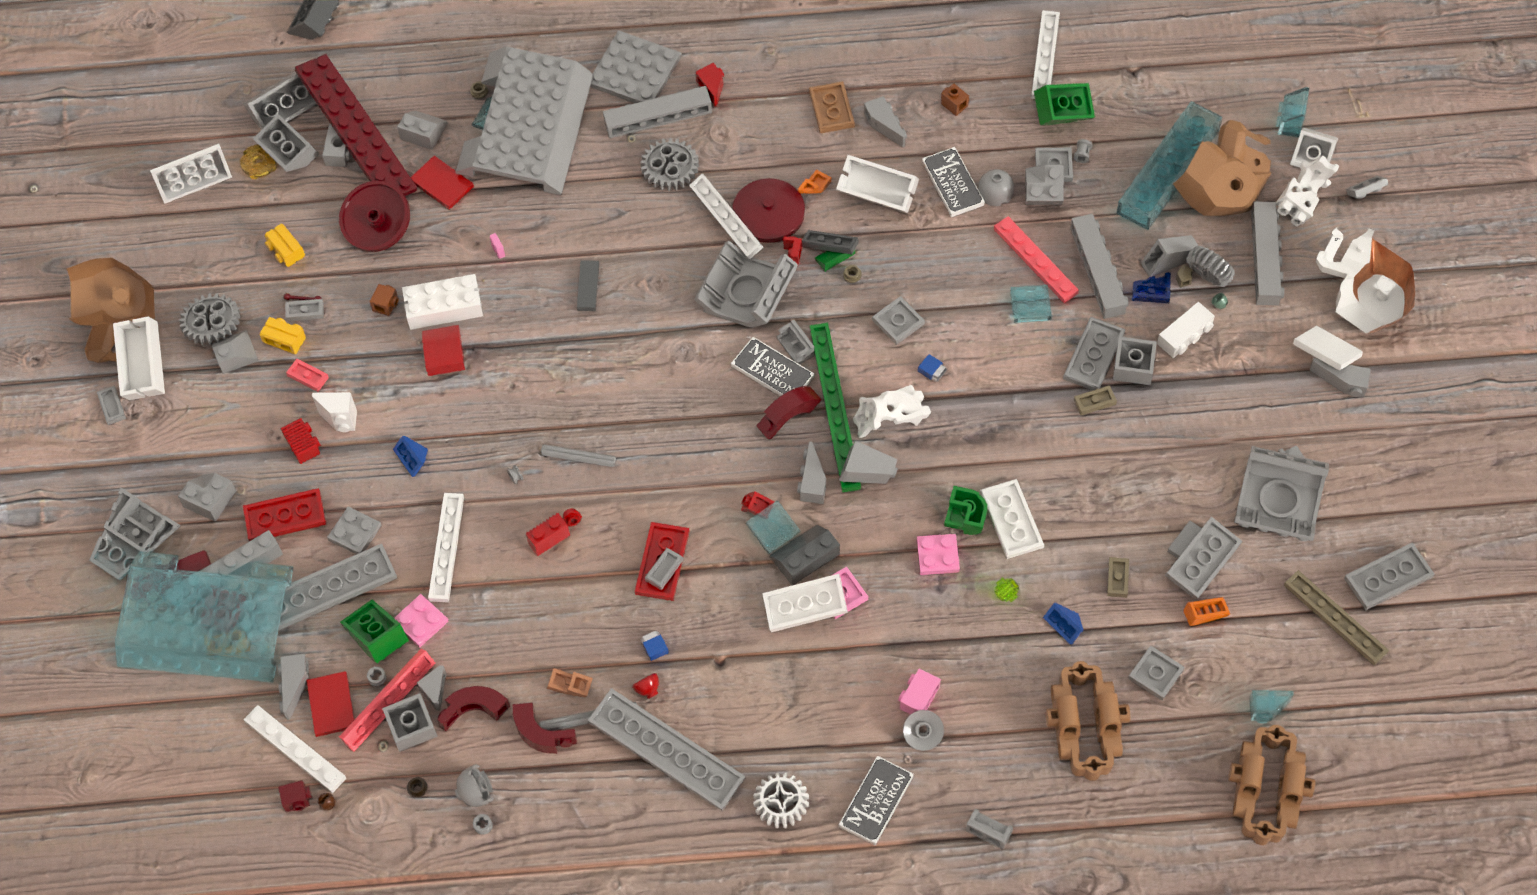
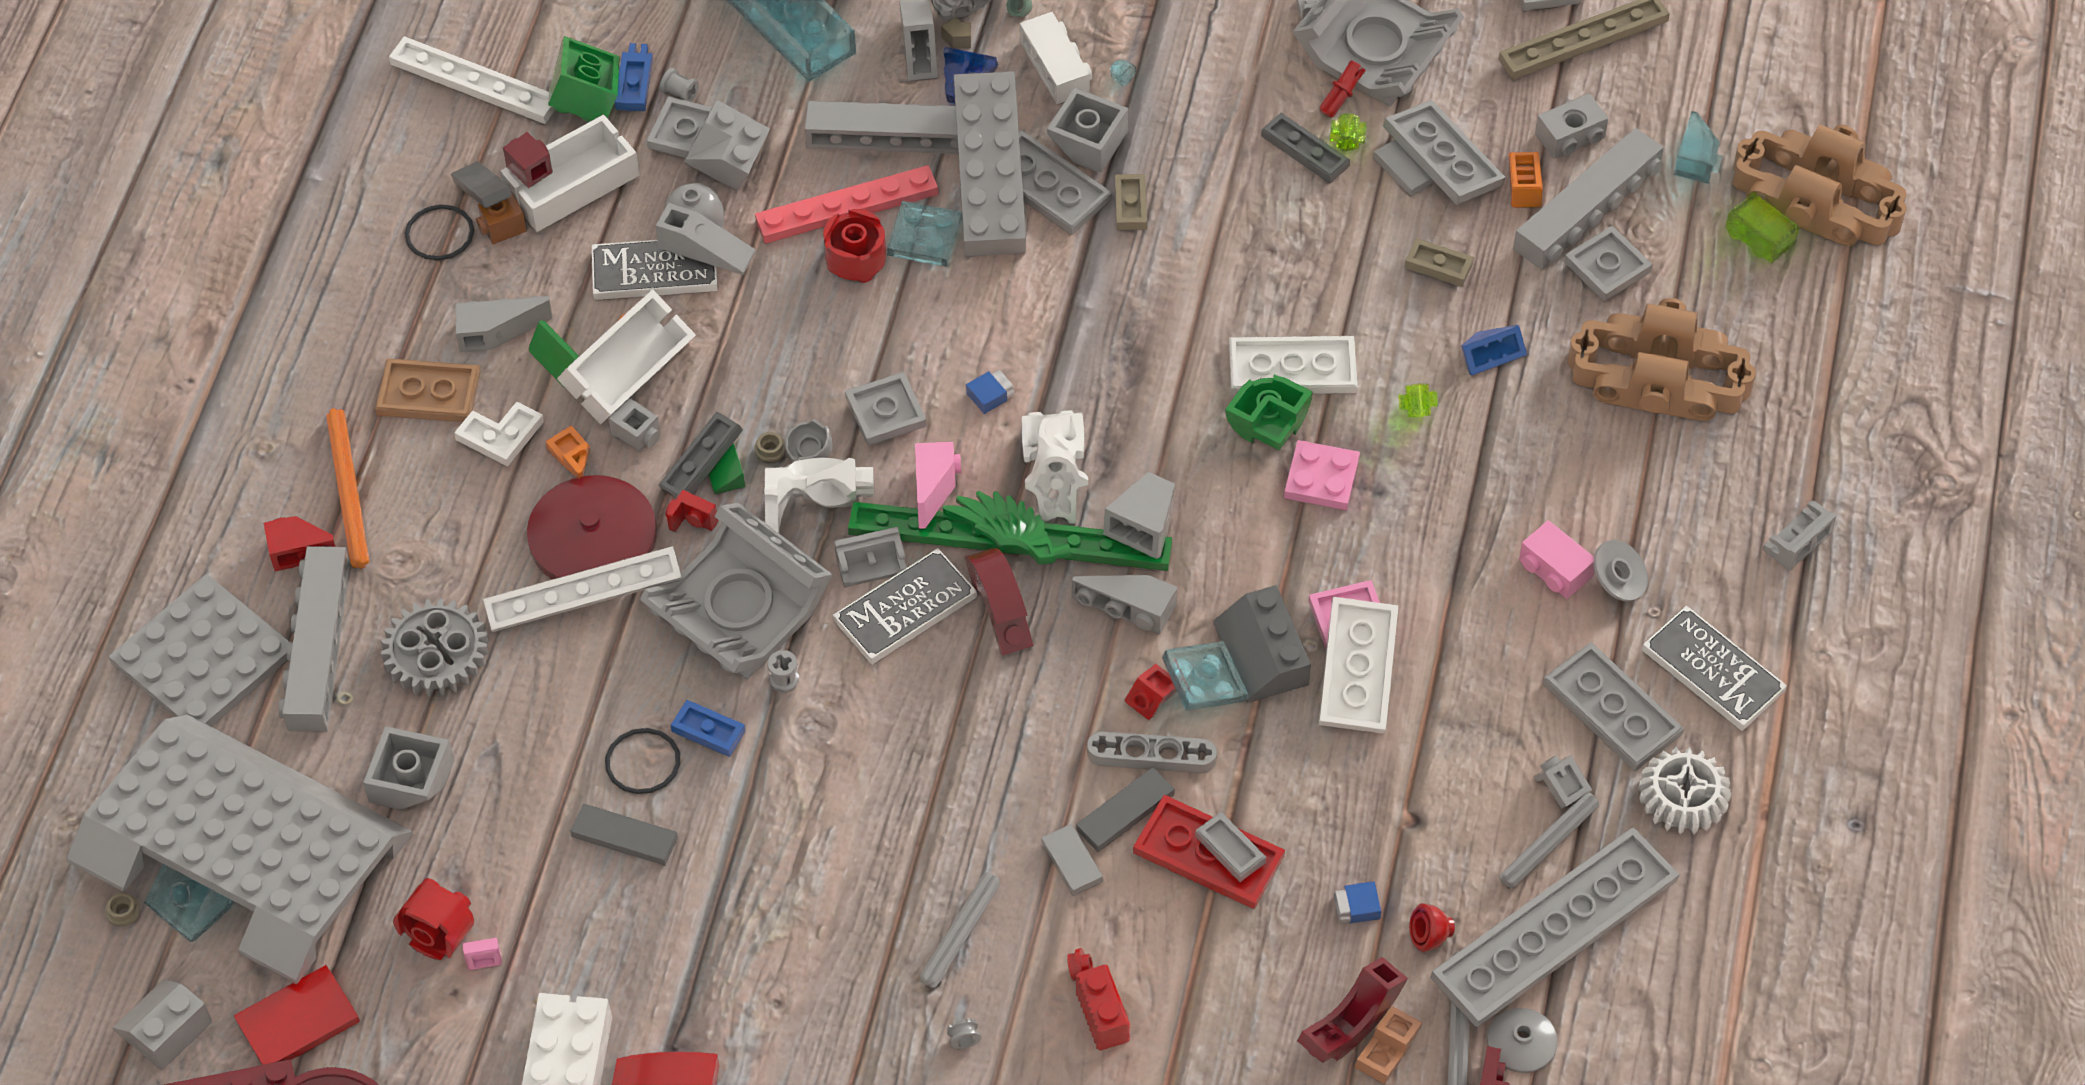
camera: 75 degrees left, 5 degrees down
none -> orange axle [326,408,370,569]
none -> light grey slope [363,726,454,810]
none -> red brick [393,878,474,960]
none -> black piece [405,204,475,260]
none -> dark grey tile [451,161,512,208]
none -> white plate [454,402,544,467]
none -> white piece [500,114,640,232]
none -> dark red brick [503,132,553,189]
none -> green slope [528,320,580,387]
none -> black piece [605,728,681,794]
none -> light grey brick [608,398,660,452]
none -> blue hinge [615,43,653,111]
none -> light grey slope [655,203,756,275]
none -> blue plate [670,700,746,757]
none -> white hips [764,458,874,534]
none -> light grey bush [768,650,799,693]
none -> light grey hair [785,419,833,462]
none -> red brick [823,209,887,283]
none -> bright pink slope [915,442,961,528]
none -> green animal [943,491,1071,565]
none -> light grey brick [954,71,1026,257]
none -> light grey tile [1041,824,1103,896]
none -> dark grey tile [1076,767,1175,852]
none -> light grey beam [1087,731,1217,773]
none -> clear light blue hinge [1110,59,1136,86]
none -> dark grey tile [1261,113,1350,183]
none -> dark red arch [1297,957,1408,1063]
none -> red axle [1319,60,1366,118]
none -> clear neon green gear [1330,113,1367,151]
none -> light grey dish [1487,1008,1557,1073]
none -> light grey axle [1499,793,1599,889]
none -> light grey brick [1513,127,1664,270]
none -> light grey bracket [1533,755,1592,808]
none -> light grey brick [1535,93,1609,159]
none -> light grey tile [1542,642,1684,771]
none -> clear neon green brick [1725,192,1799,263]

